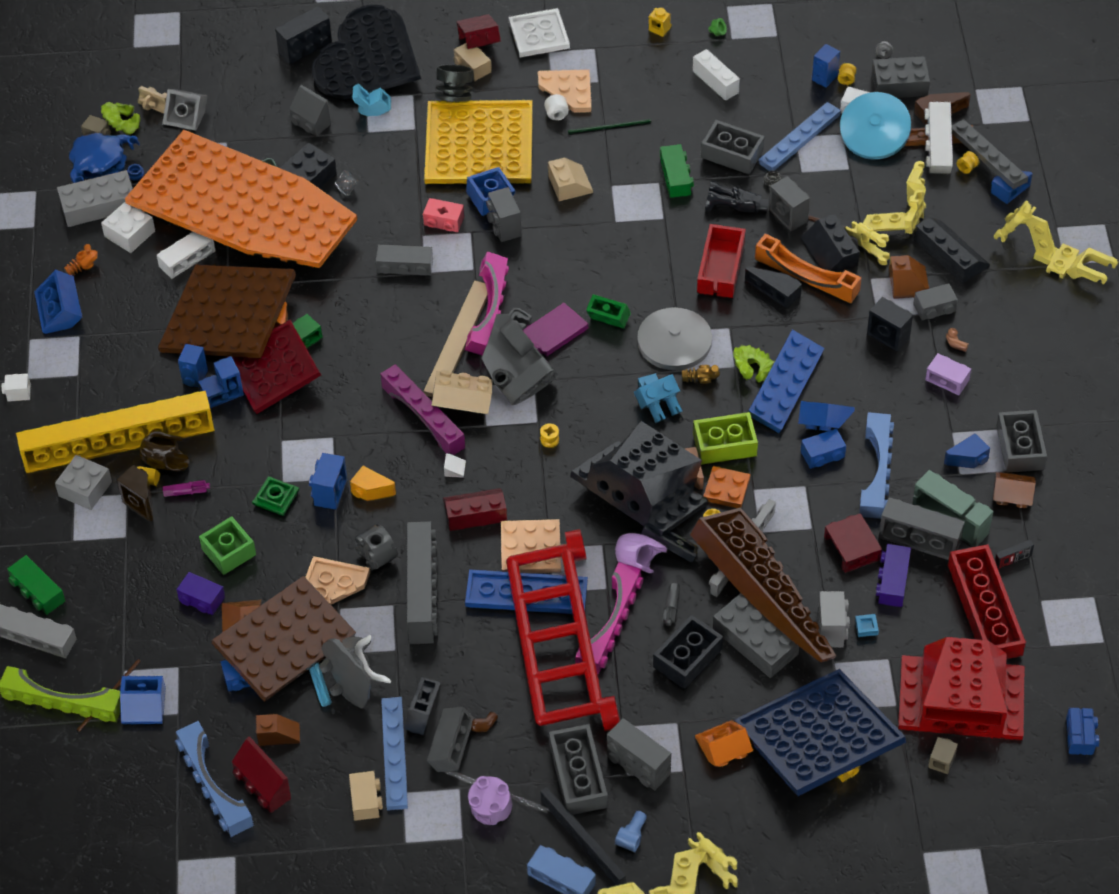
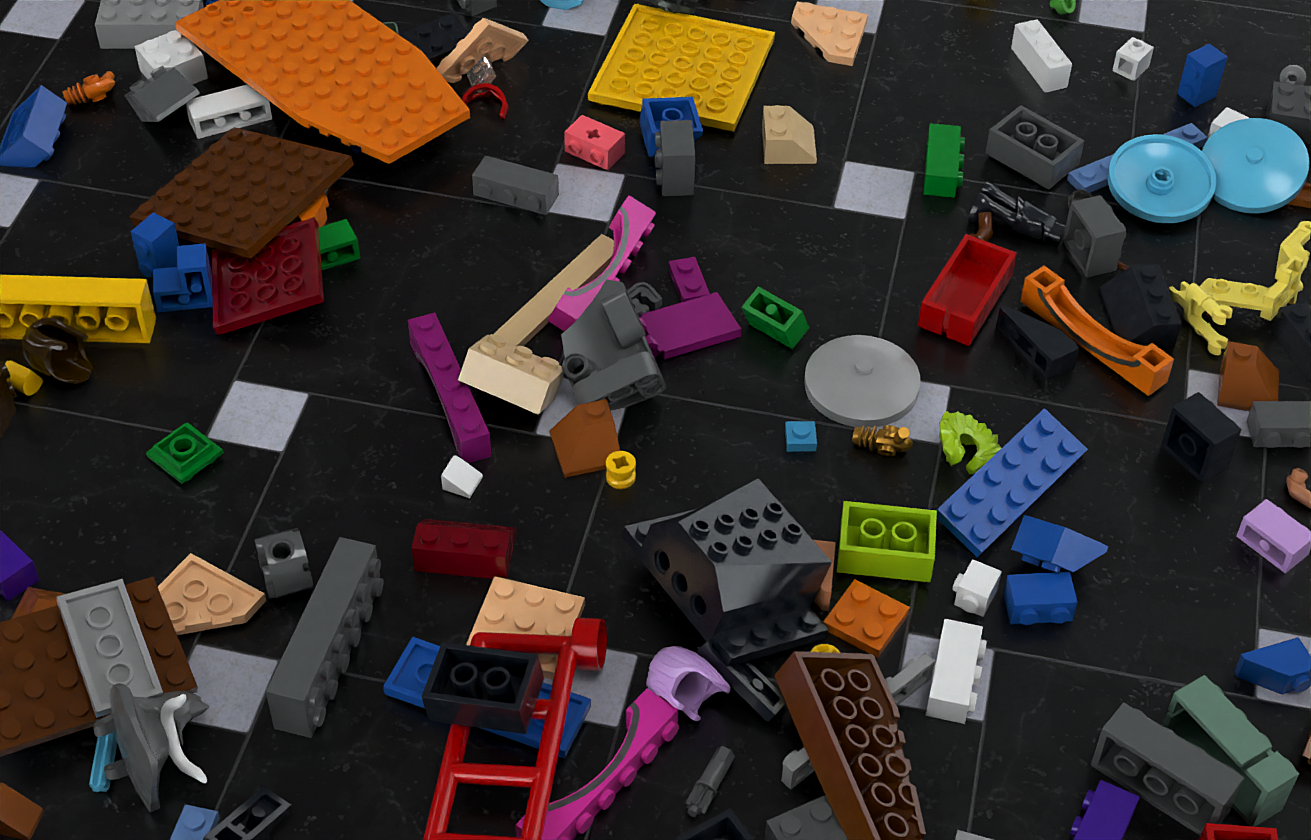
camera: 15 degrees right, 5 degrees down
magenta piece [163,480,210,497] -> none
bright green brick [199,516,256,575] -> none
blue brick [309,452,348,510] -> none
light orange slope [350,466,396,501] -> none
white head [544,94,569,120] -> none
dark green piece [568,119,651,133] -> none
dark azure brick [634,374,683,423] -> none
dark red panel [824,513,882,573] -> none
yellow wheel [838,63,857,85] -> none
medium blue arch [859,412,894,519] -> none
none -> light grey plate [57,579,163,718]
none -> dark grey slope [124,66,200,122]
none -> black brick [421,642,544,734]
none -> light nougat plate [436,18,529,83]
none -> red helmet [462,83,509,119]
none -> dark orange slope [549,399,620,478]
none -> magenta plate [668,257,710,302]
none -> white brick [926,619,987,724]
none -> white brick [952,559,1002,617]
none -> reddish brown arm [969,212,993,242]
none -> medium azure dish [1107,134,1216,223]
none -> white brick [1113,37,1154,81]

